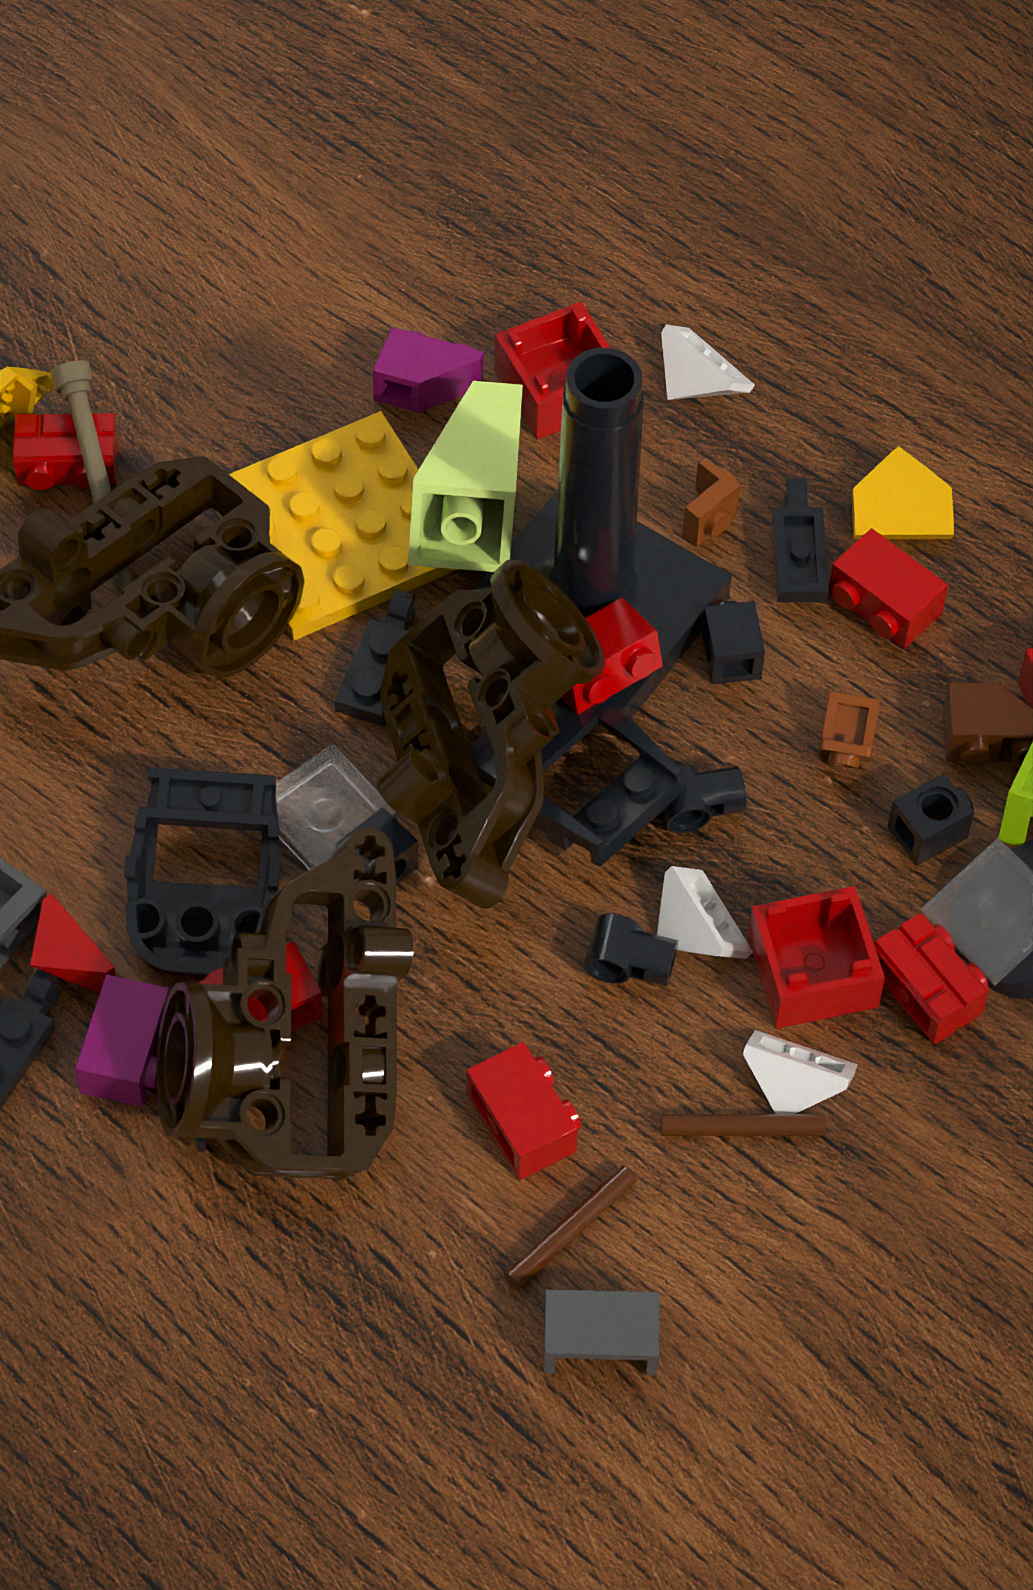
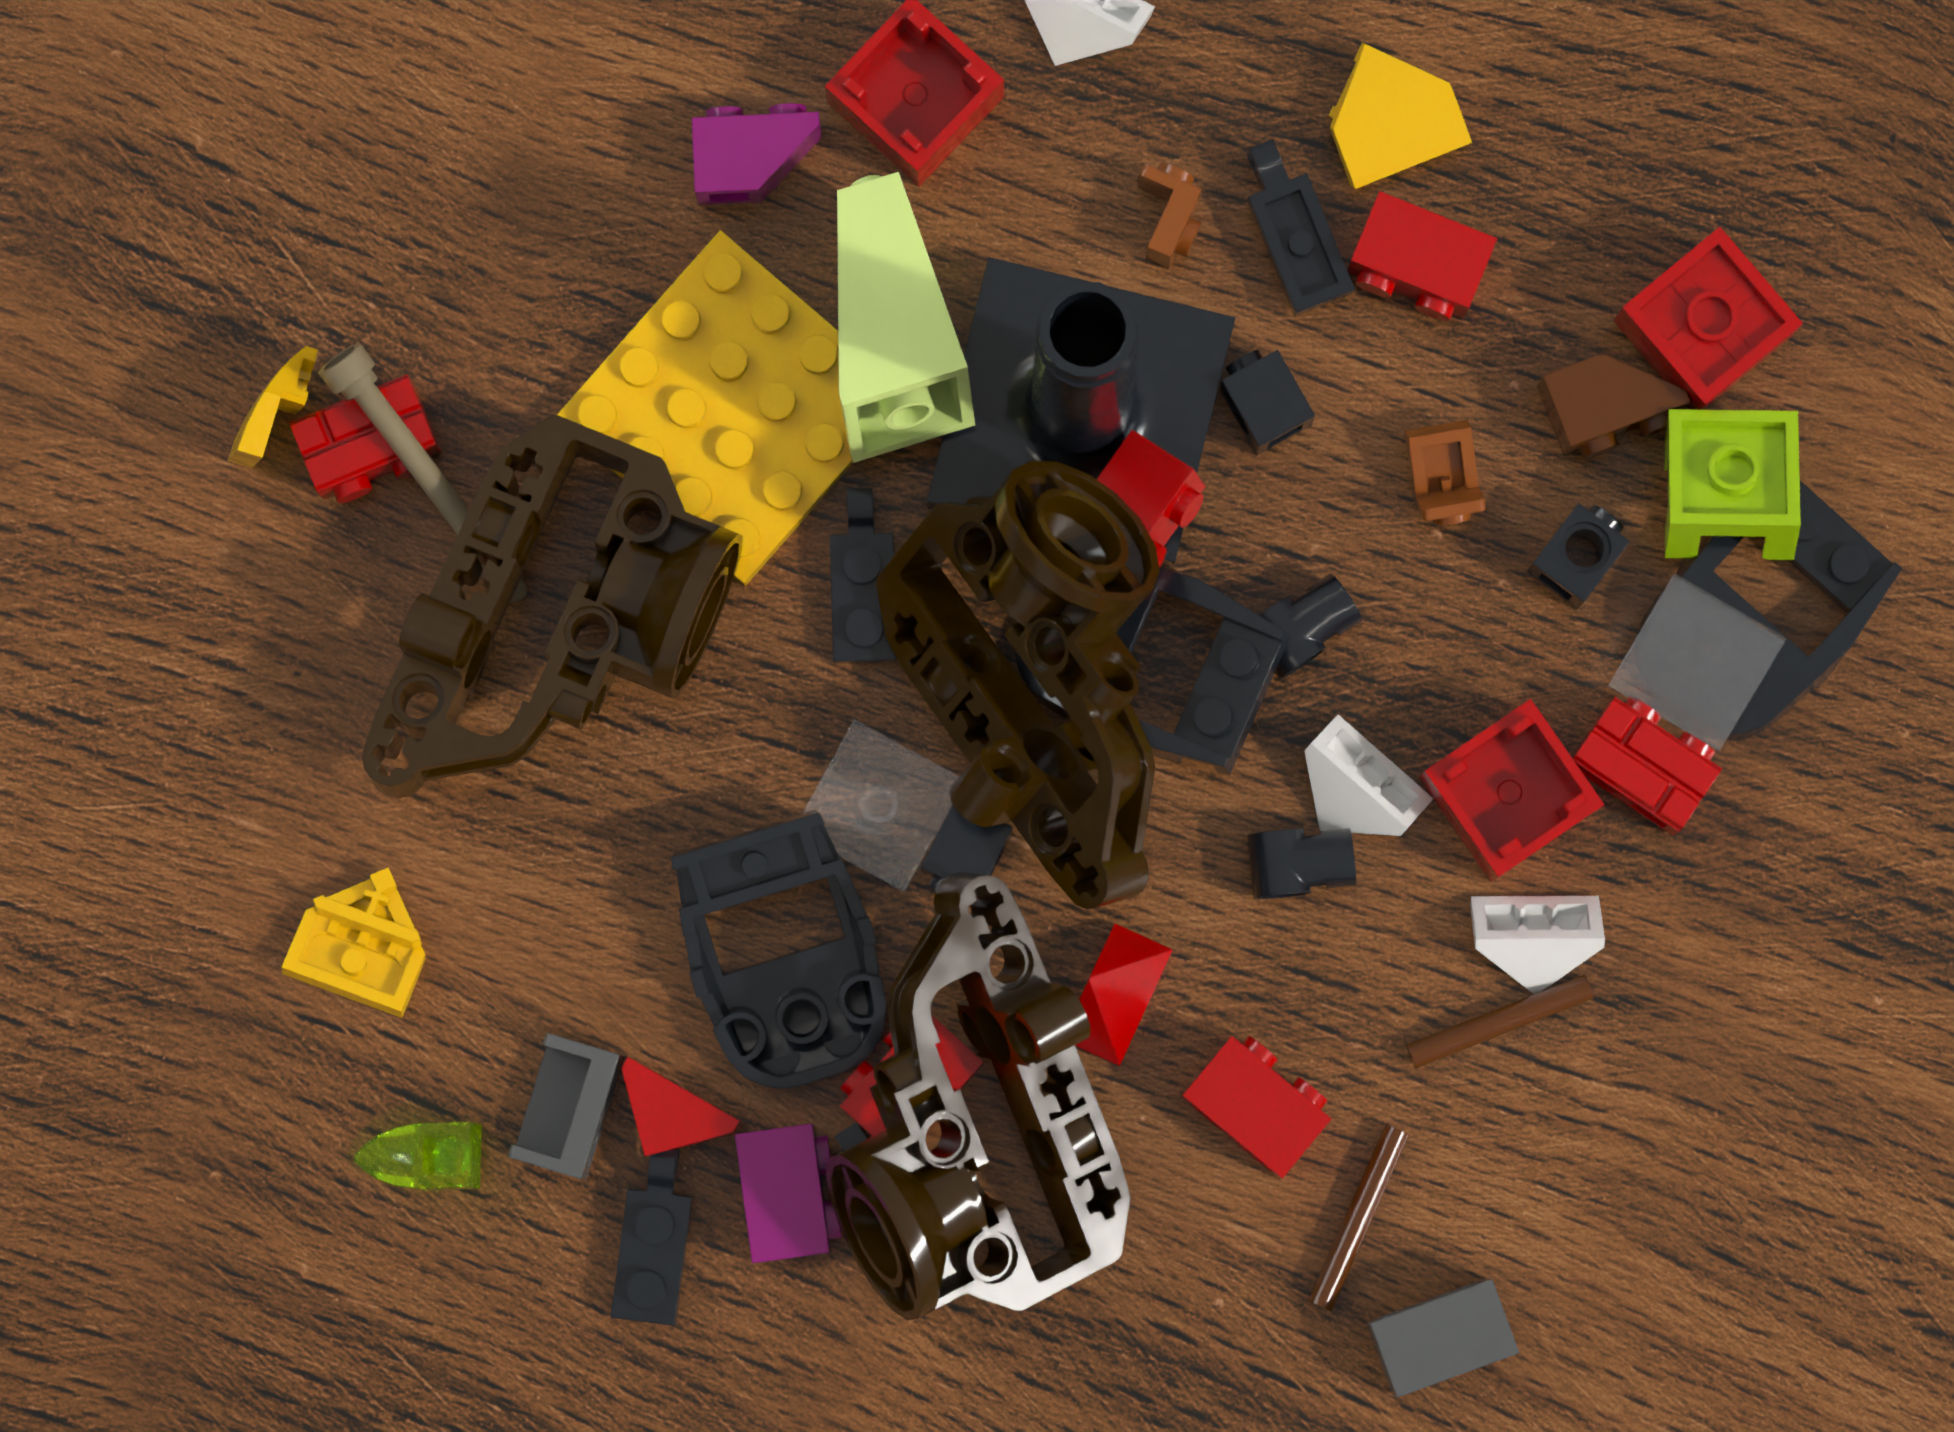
camera: 15 degrees left, 25 degrees up
none -> red slope [1075,923,1173,1066]

